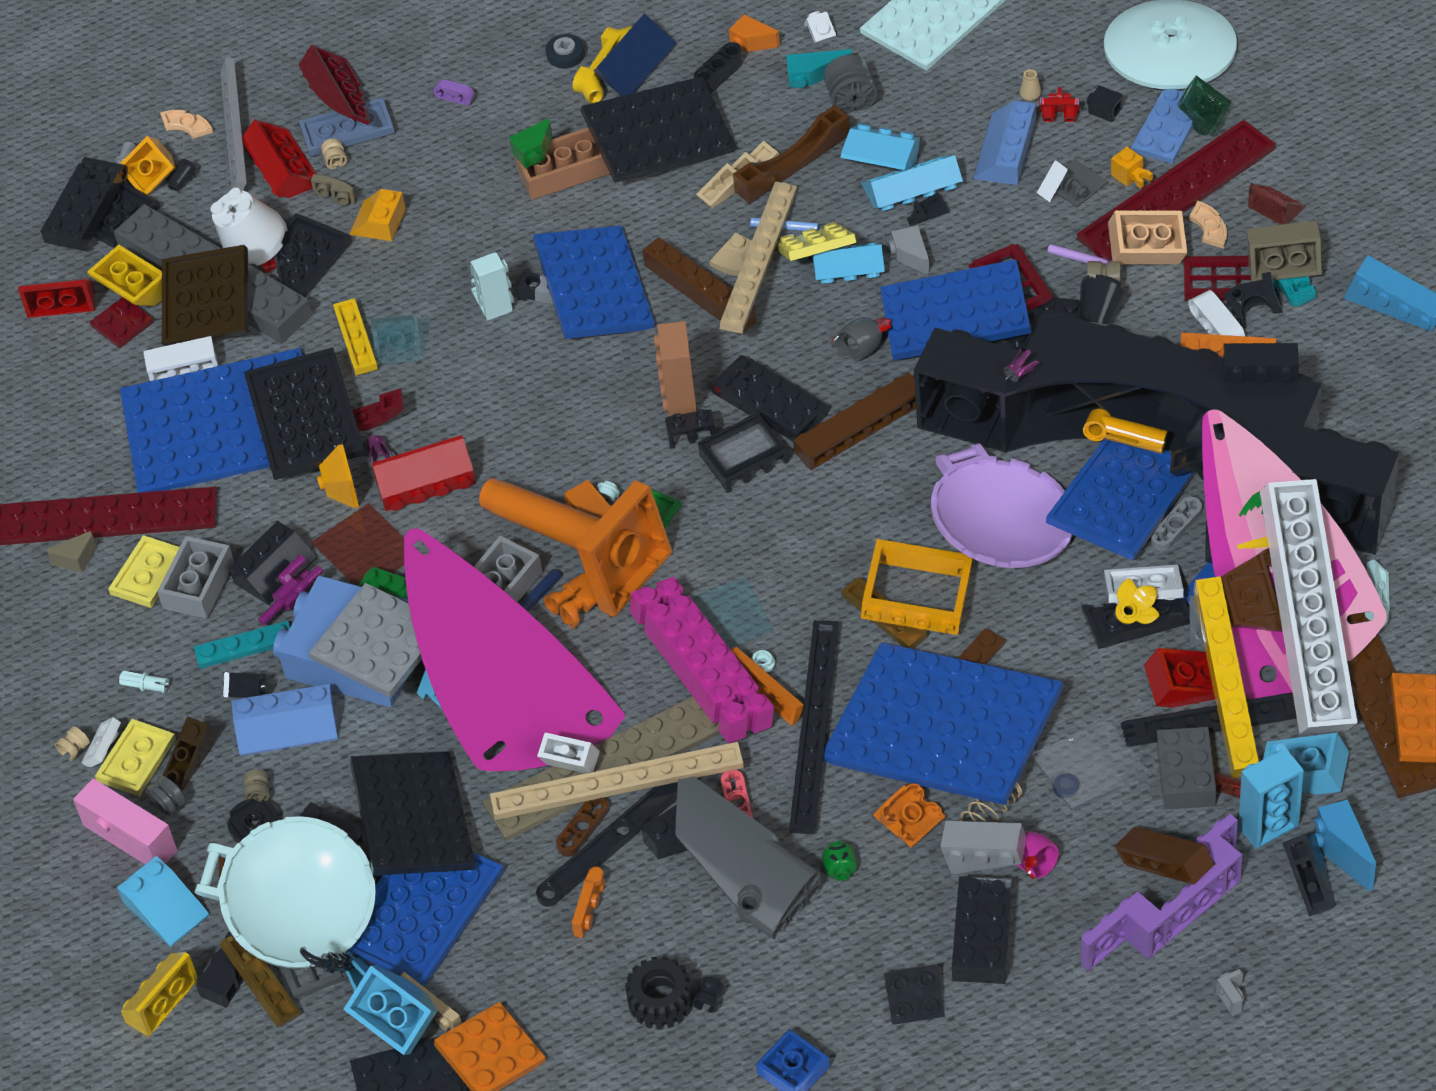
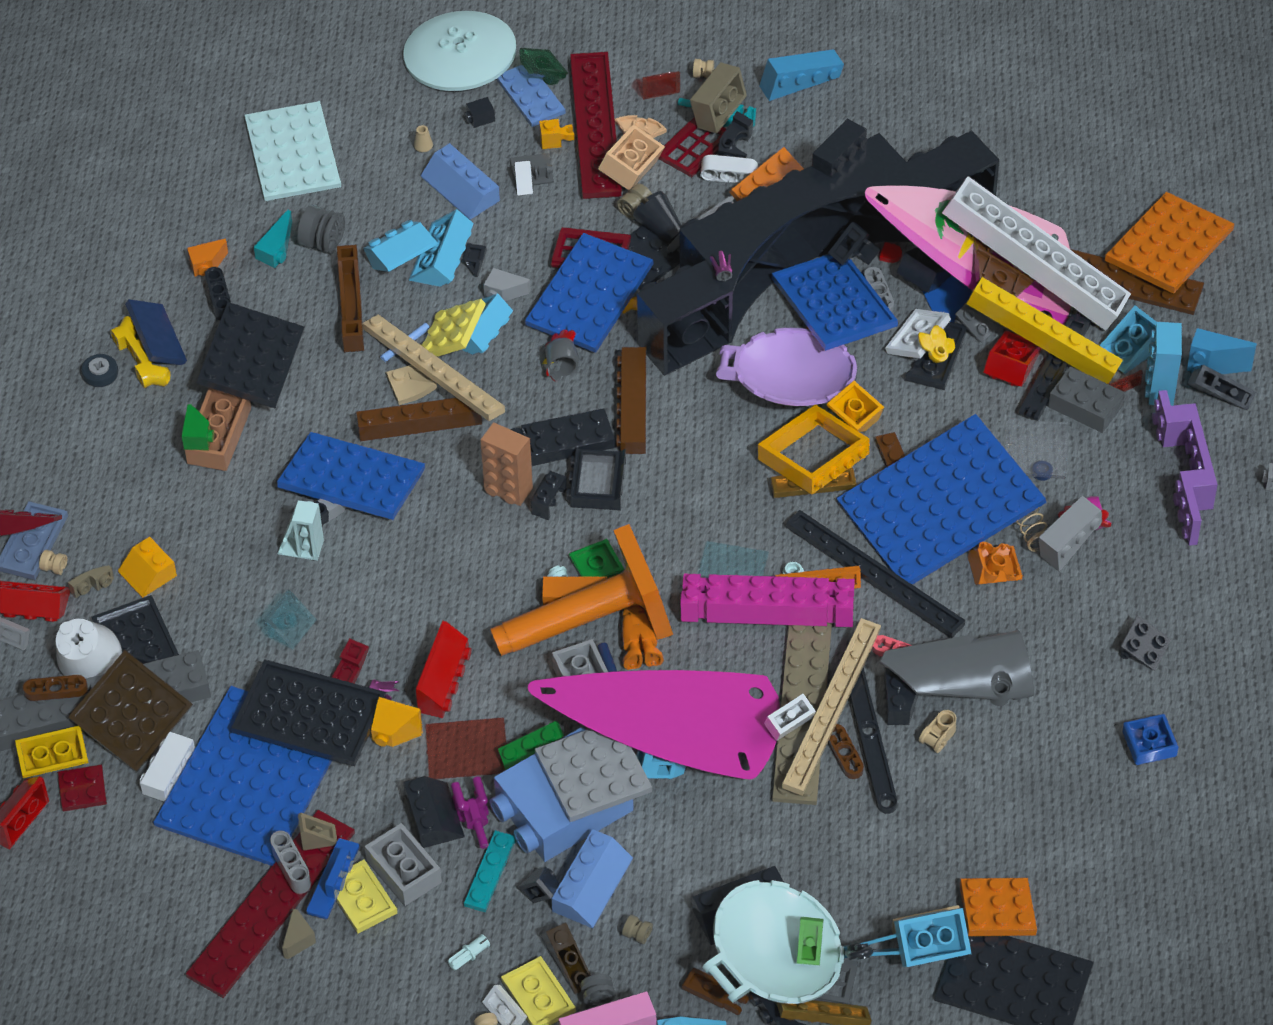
camera: 60 degrees left, 0 degrees up
black plate [227,799,278,843] -> none
yellow plate [333,298,378,375] -> none
blue plate [345,852,504,987] -> none
black plate [350,751,475,876] -> none
medium lavender beam [433,79,475,106] -> none
orange hinge [571,866,605,938] -> none
black tyre [625,956,693,1030] -> none
black wheel [692,977,725,1013] -> none
tan slope [696,141,780,208] -> none
white bracket [804,11,836,44] -> none
green head [822,841,858,881] -> none
black brick [952,876,1012,984] -> none
red hips [1039,87,1080,122] -> none
lavender bar [1048,244,1108,265] -> none
light orange piece [1083,409,1168,454] -> none
reddish brown brick [1114,826,1214,885] -> none
none -> reddish brown beam [23,675,88,701]
none -> light grey beam [270,831,311,894]
none -> dark tan slope [298,813,337,850]
none -> blue bracket [306,838,359,919]
none -> tan wheel [693,59,714,79]
none -> bright green slope [797,917,824,966]
none -> light orange slope [827,381,884,432]
none -> tan piece [919,710,956,753]

